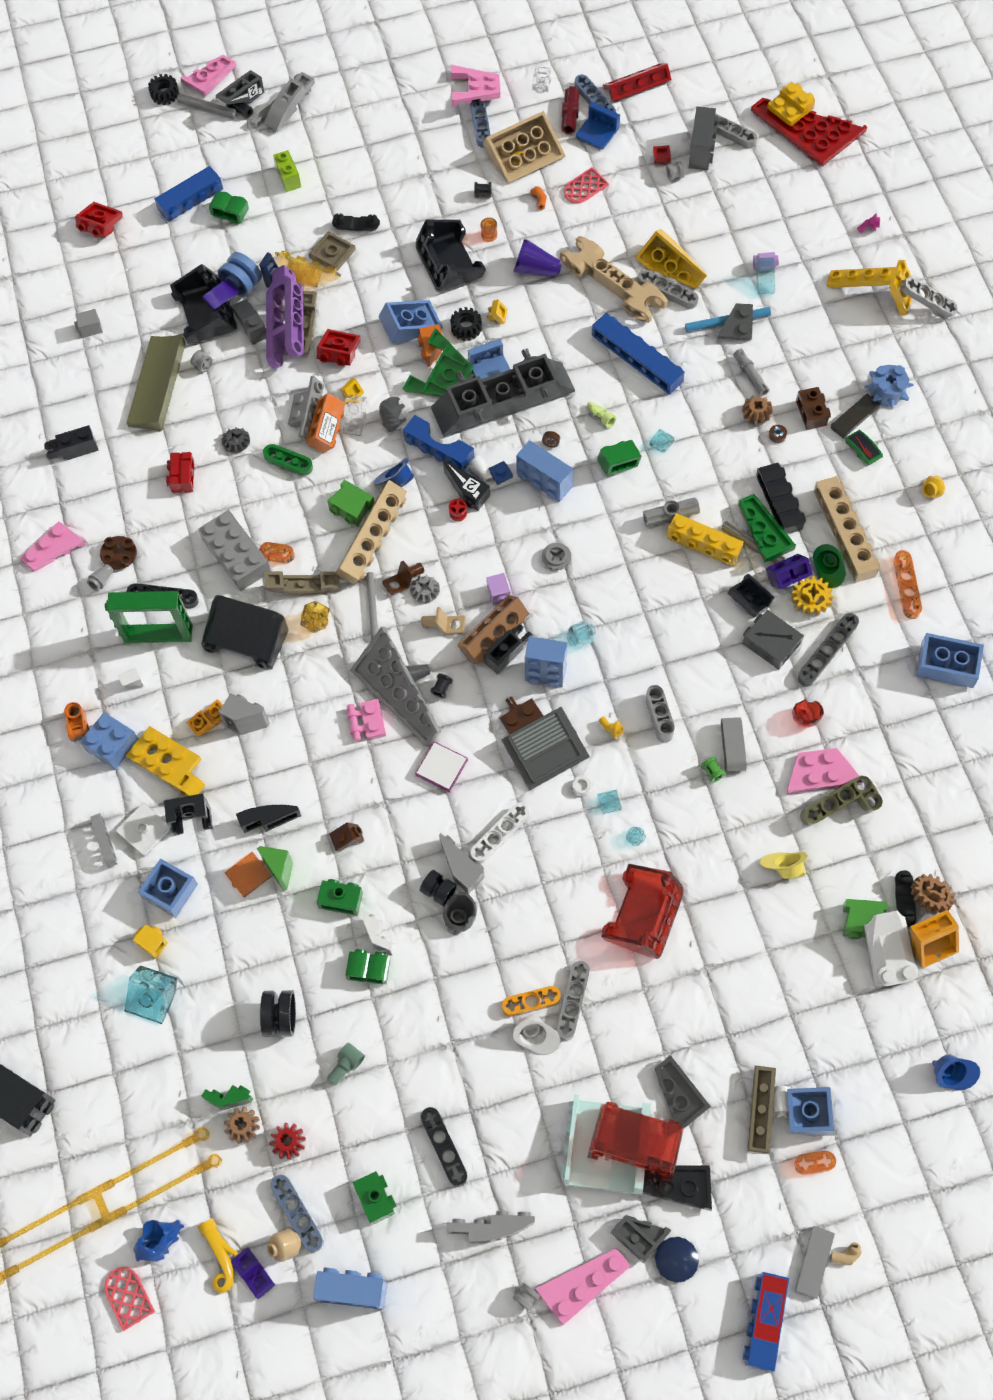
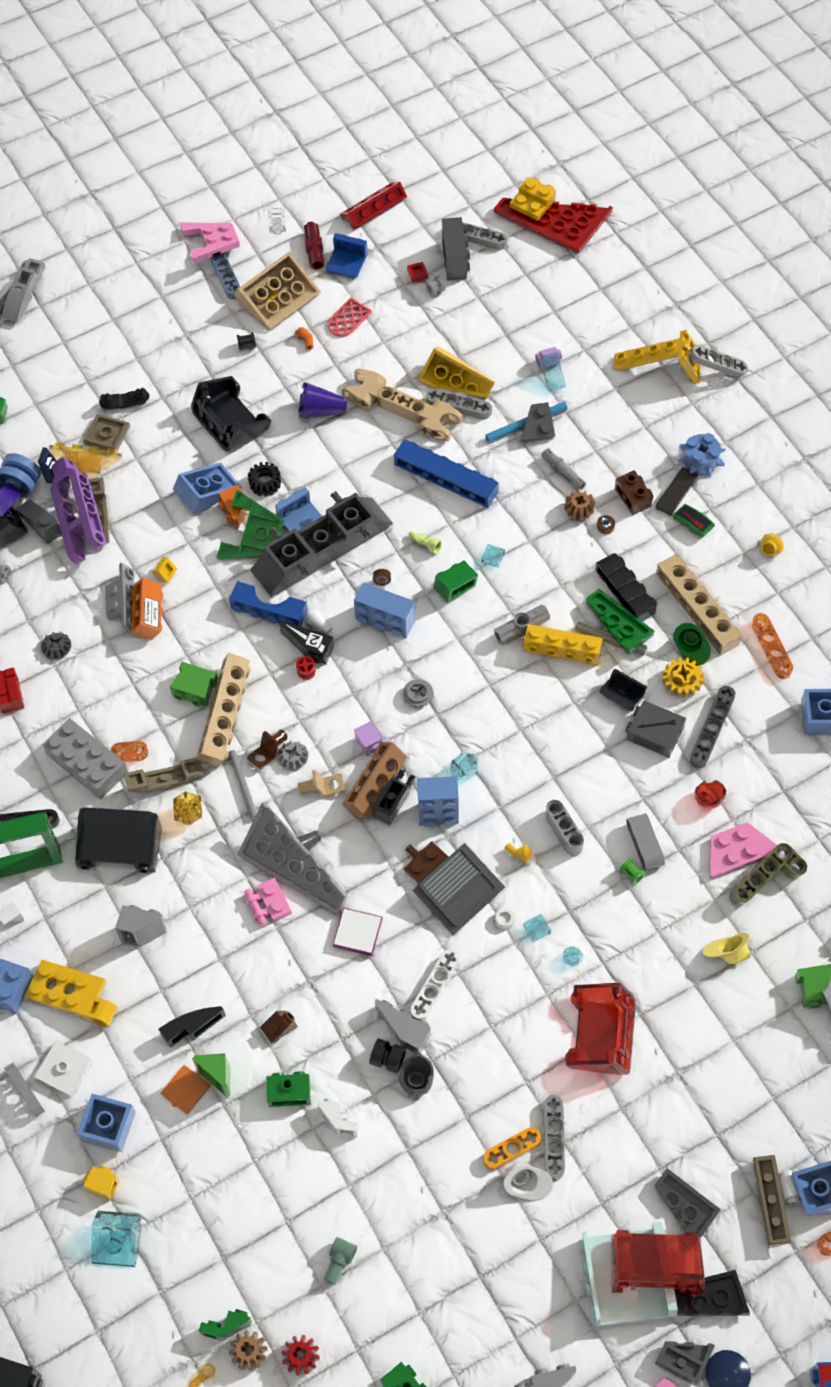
camera: 15 degrees left, 5 degrees down
black panel [164,793,213,836] -> none
light orange slope [186,699,223,737] -> none
black wheel [260,990,296,1037] -> none
green plate [263,444,313,476] -> none
lime brick [273,150,301,192] -> none
red plate [316,329,360,366] -> none
clear slope [343,395,367,436] -> none
green brick [345,949,391,984] -> none
blue piece [373,458,414,487] -> none
dark grey hair [379,396,406,432] -> none
black beam [421,1107,468,1187] -> none
black bush [430,673,453,698] -> none
clear orange wheel [480,217,498,242] -> none
yellow tile [486,299,508,325] -> none
blue plate [489,461,513,485] -> none
sand blue beam [574,74,616,112] -> none
dark purple brick [766,554,813,590] -> none
dark pink plate [857,213,880,233] -> none

